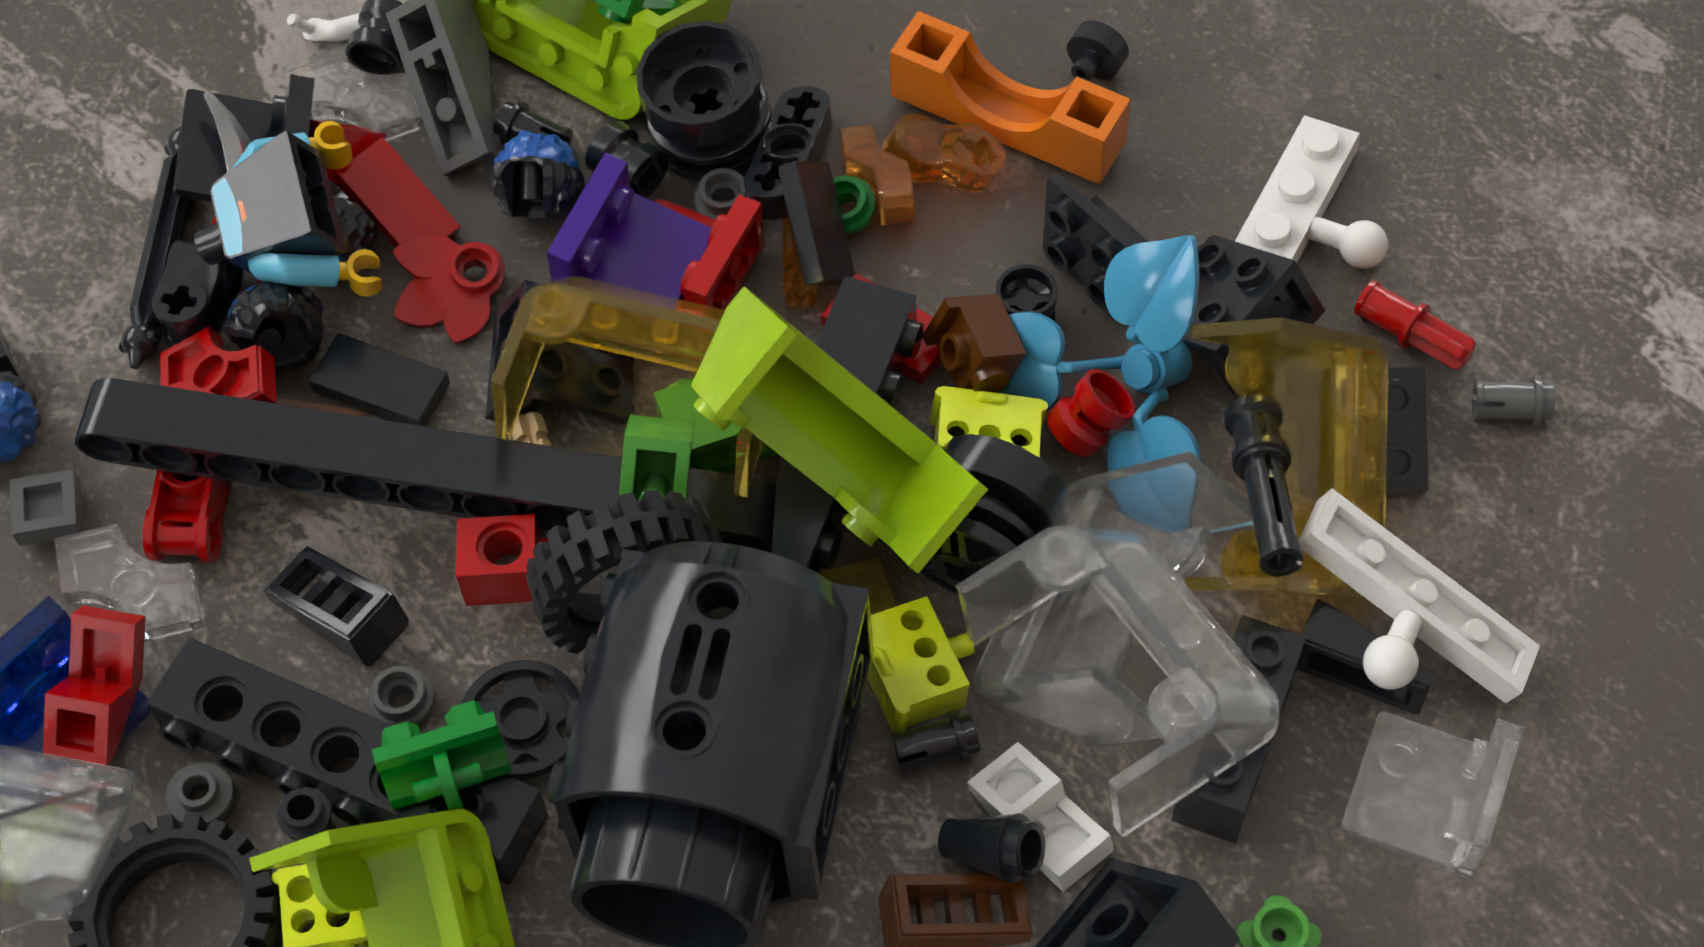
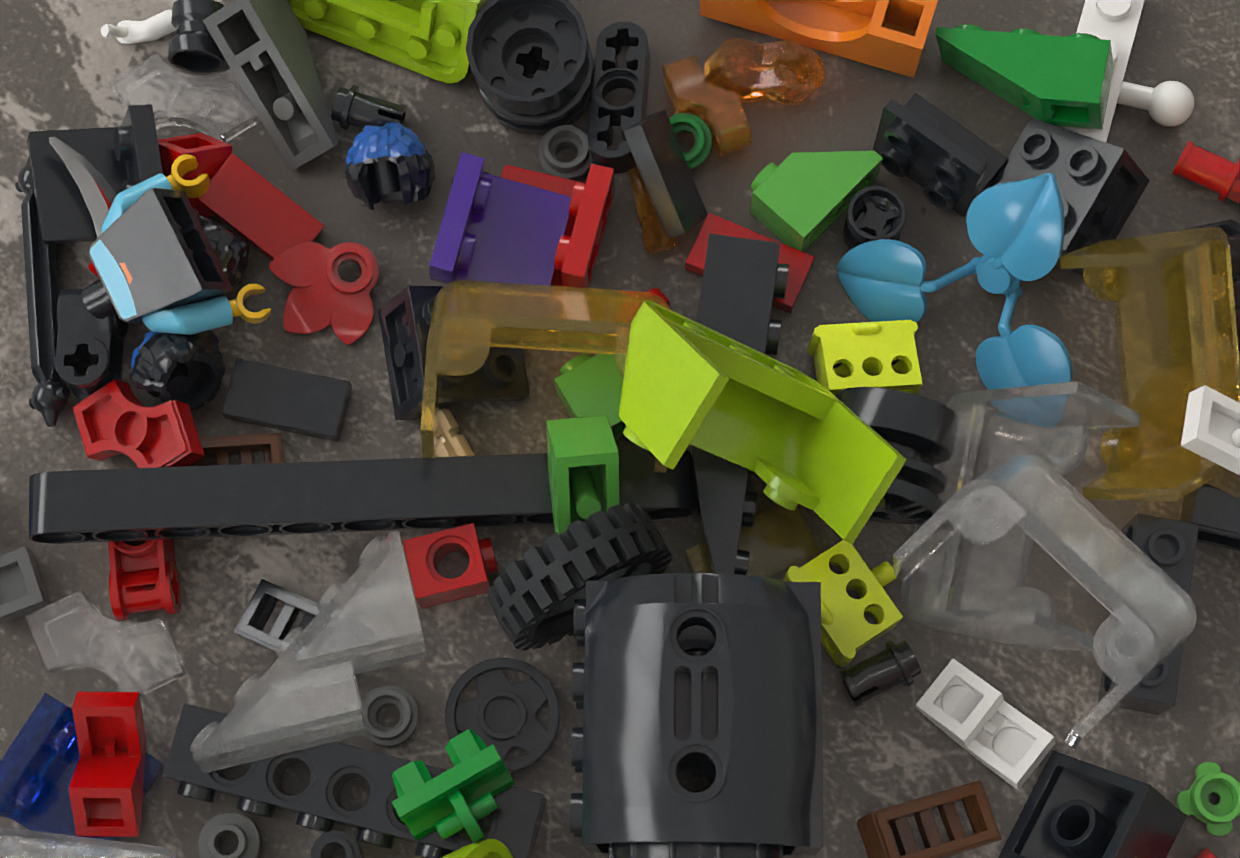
camera: 10 degrees left, 15 degrees up
black wheel [585,121,669,198] -> none
reddish brown brick [923,294,1027,393] -> none
black cone [938,813,1045,883] -> none
red wheel [1046,369,1136,458] -> none
black pin [1224,394,1304,577] -> none
none -> clear slope [190,530,428,773]
none -> bright green slope [750,151,883,253]
none -> green slope [935,24,1114,130]

